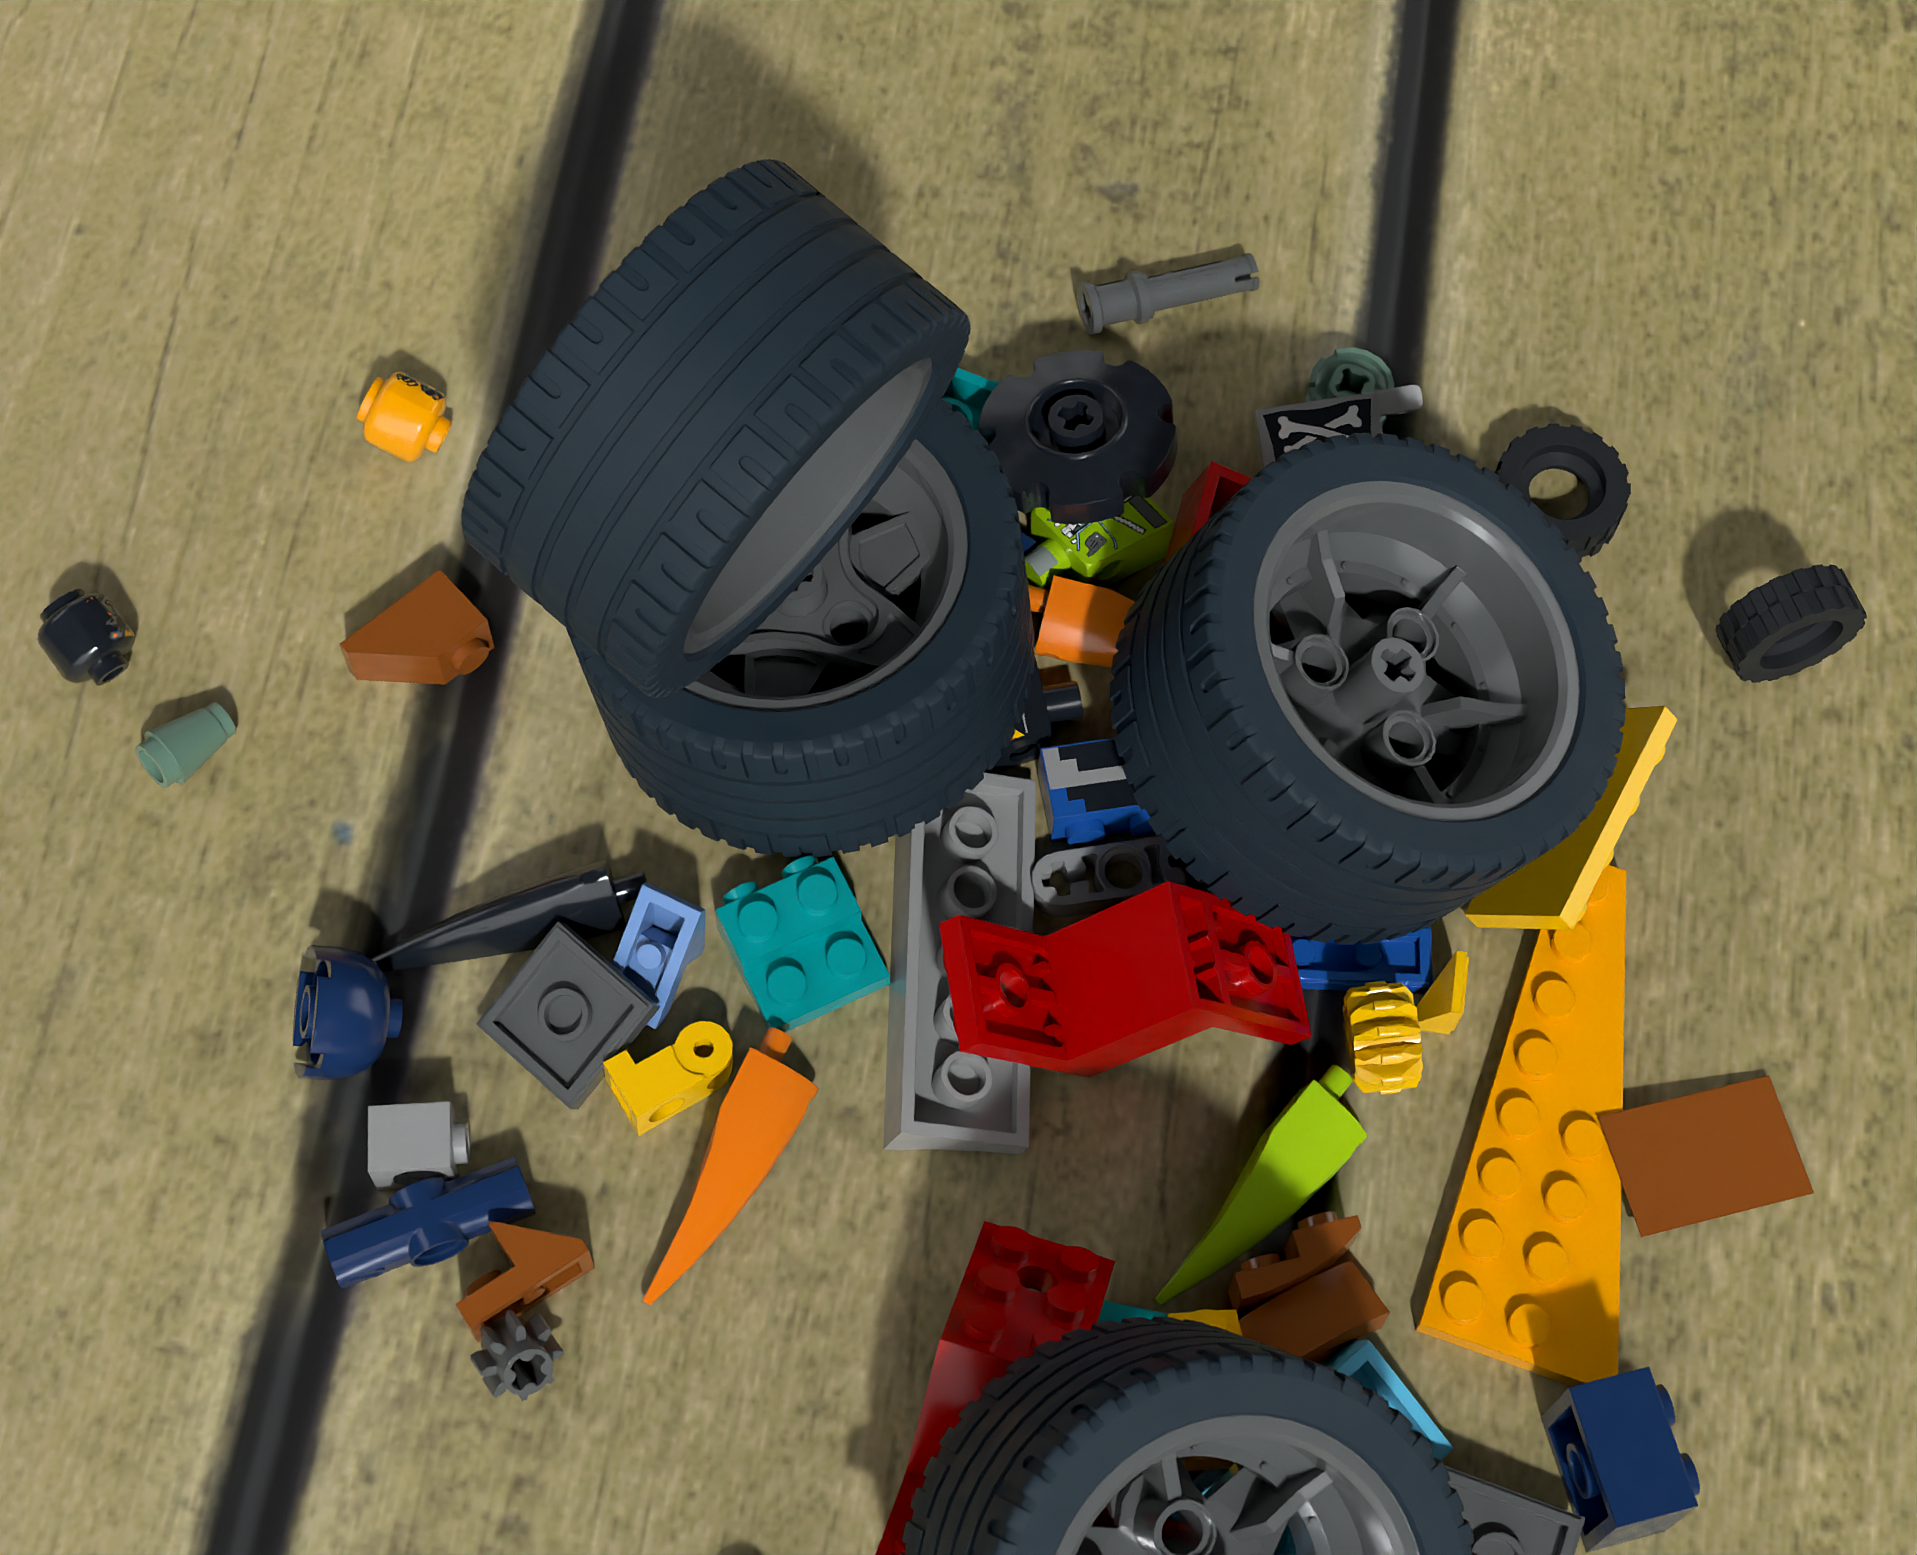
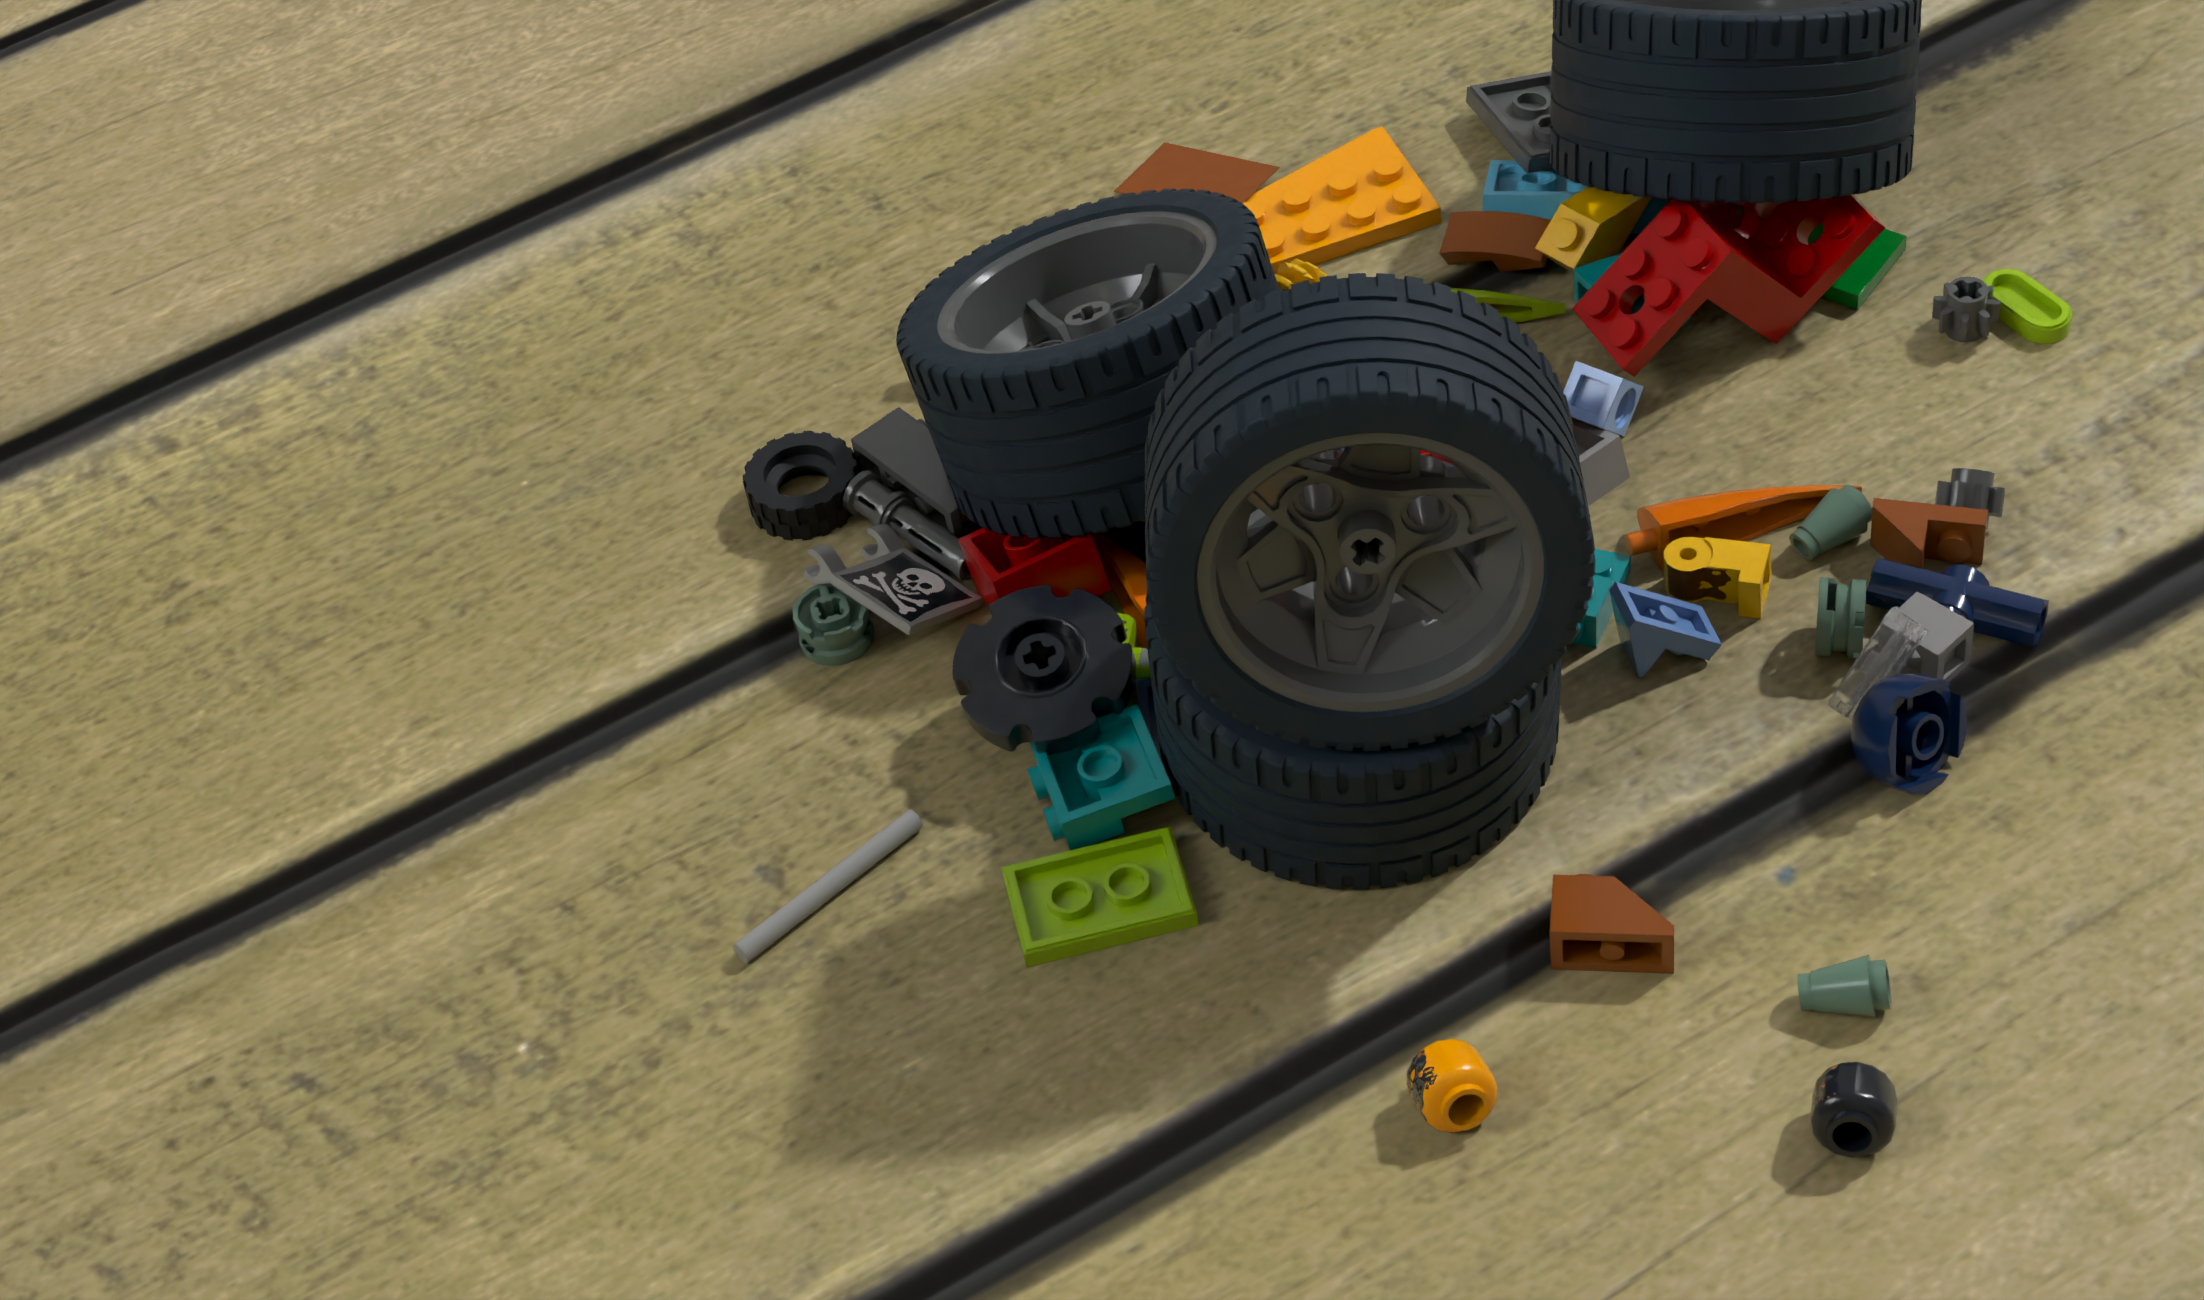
camera: 120 degrees left, 20 degrees down
black piece [370,859,648,972] -> none
dark grey tile [476,922,660,1109] -> none
dark grey pin [1077,253,1259,335] -> none
dark orange slope [1227,1212,1362,1315] -> none
dark blue brick [1541,1367,1700,1553] -> none
black tyre [1715,564,1867,683] -> none
none -> light grey bar [733,809,923,963]
none -> light blue brick [1563,361,1644,436]
none -> sand green cone [1789,485,1872,561]
none -> sand green wheel [1815,577,1867,659]
none -> clear tile [1828,607,1928,721]

